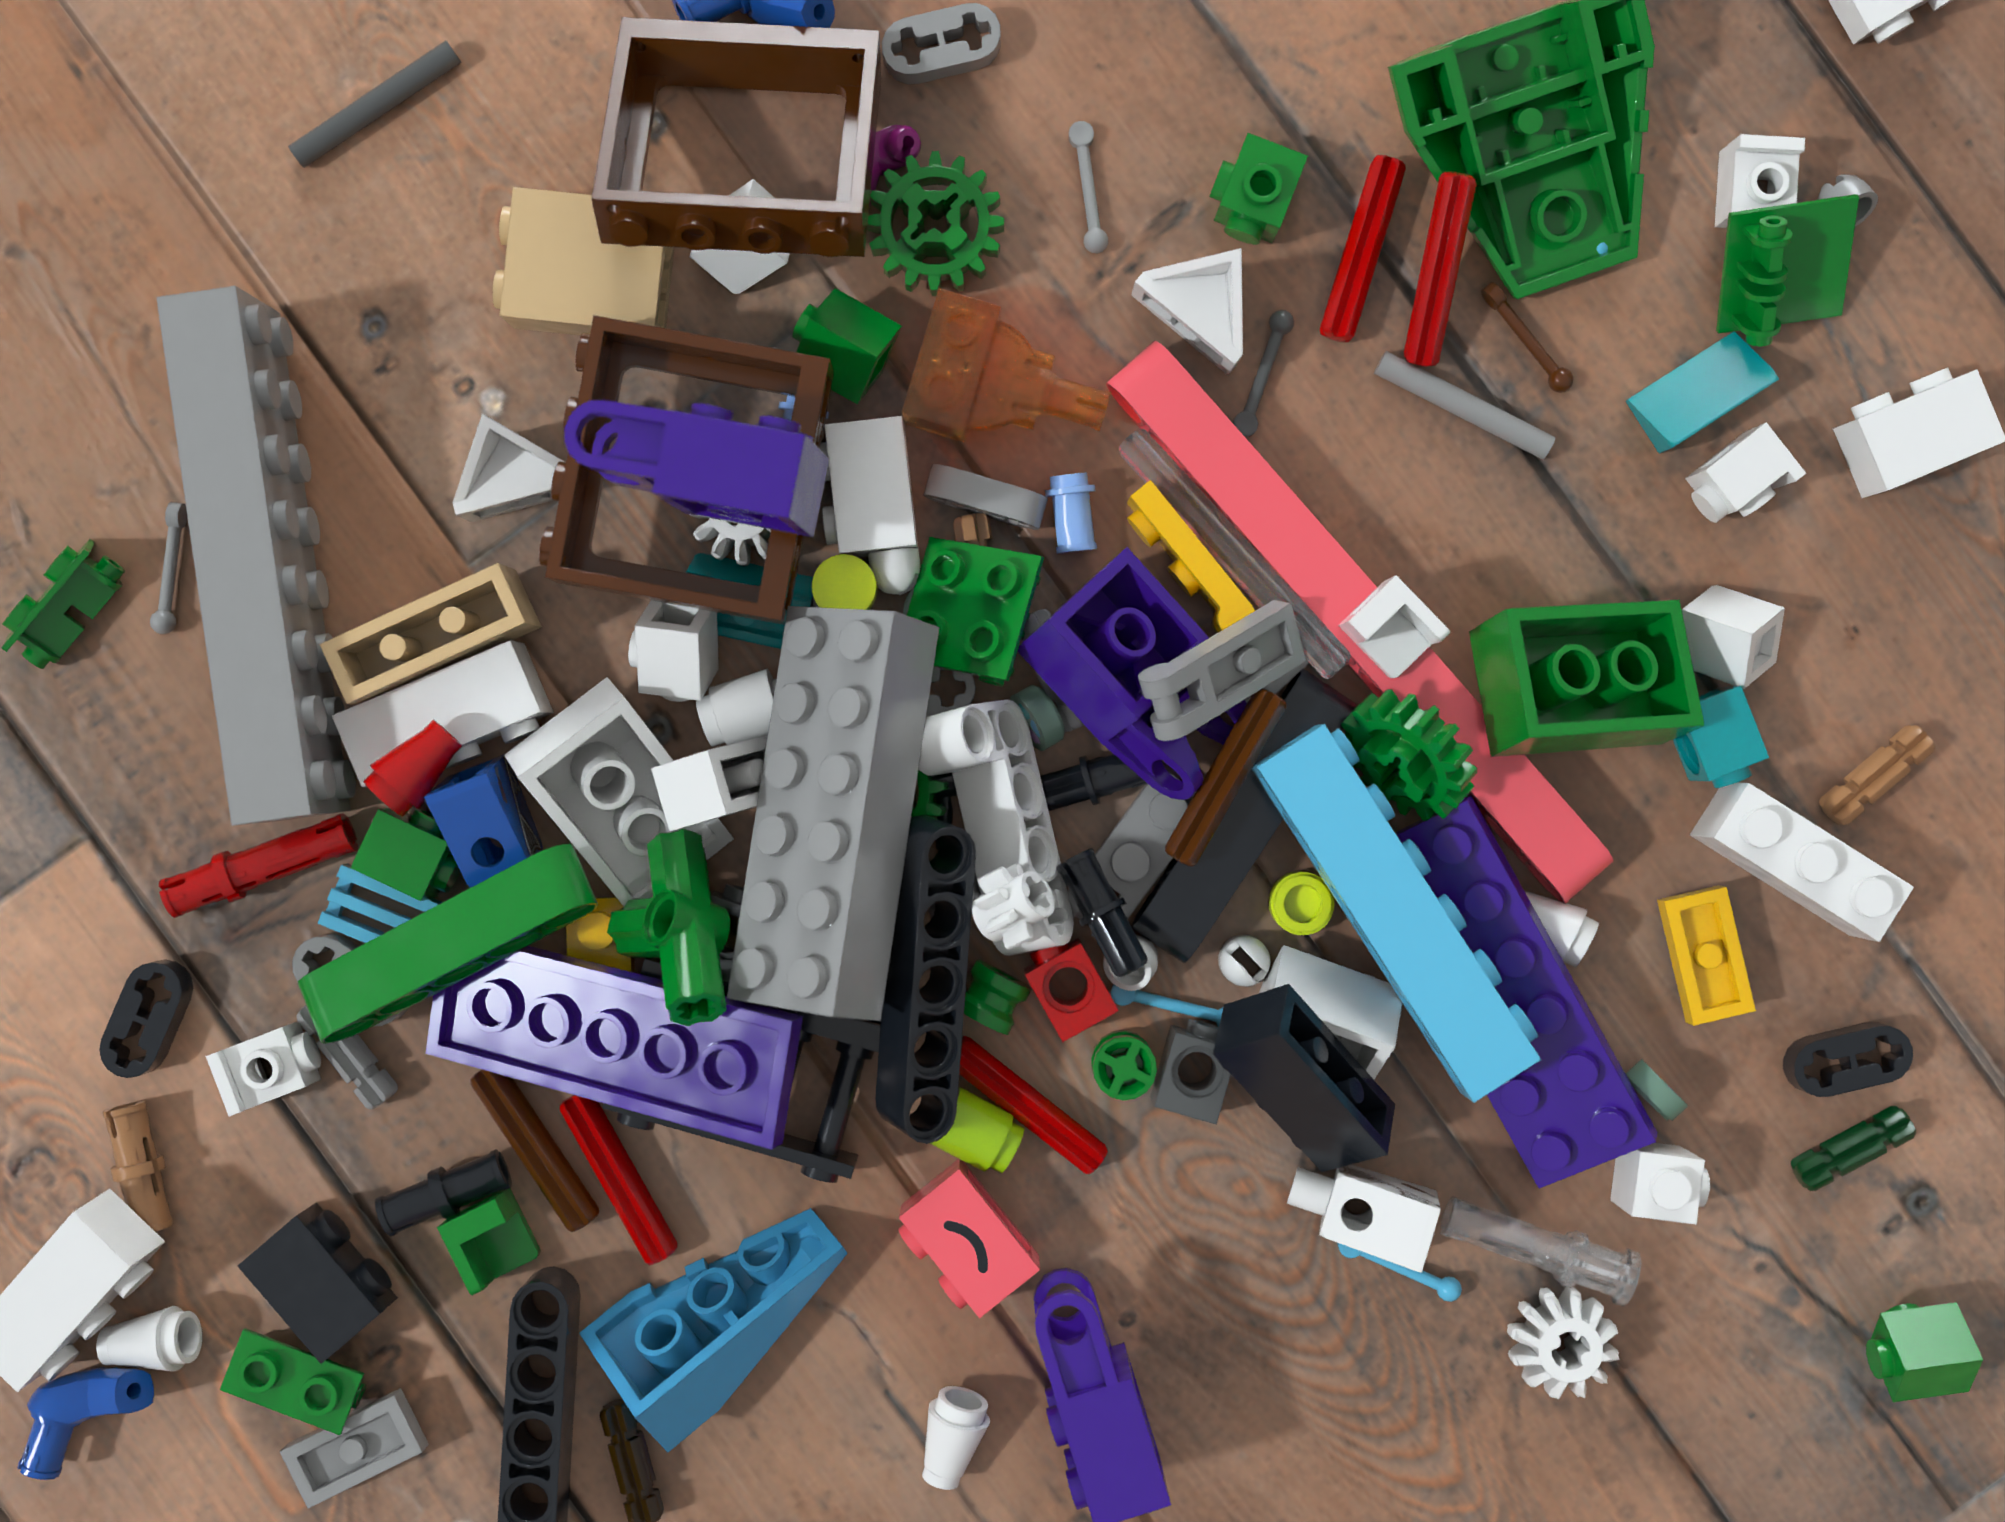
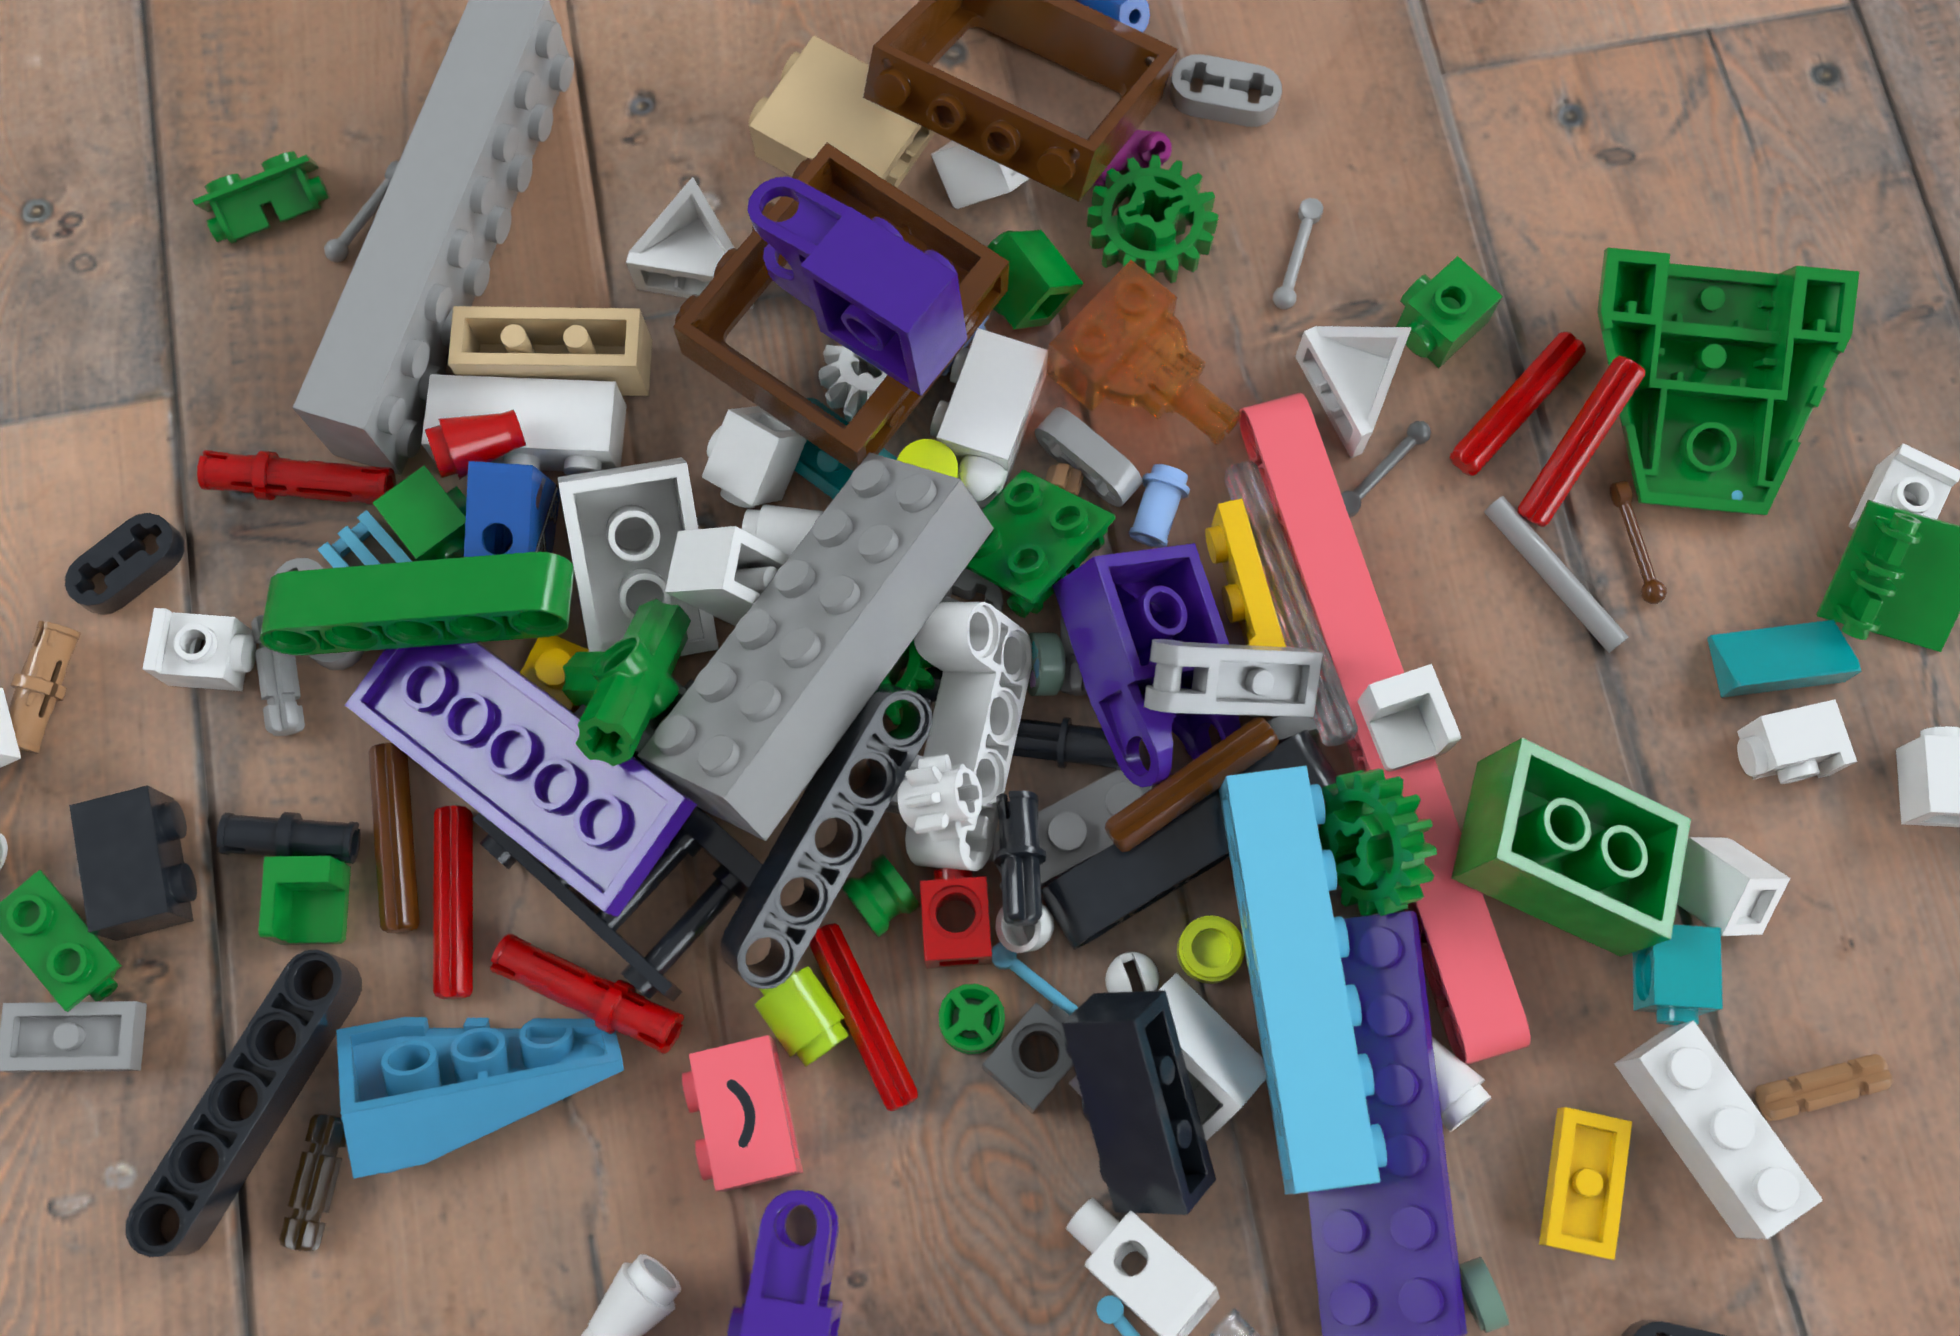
camera: 25 degrees right, 15 degrees down
none -> red pin [490,933,684,1054]

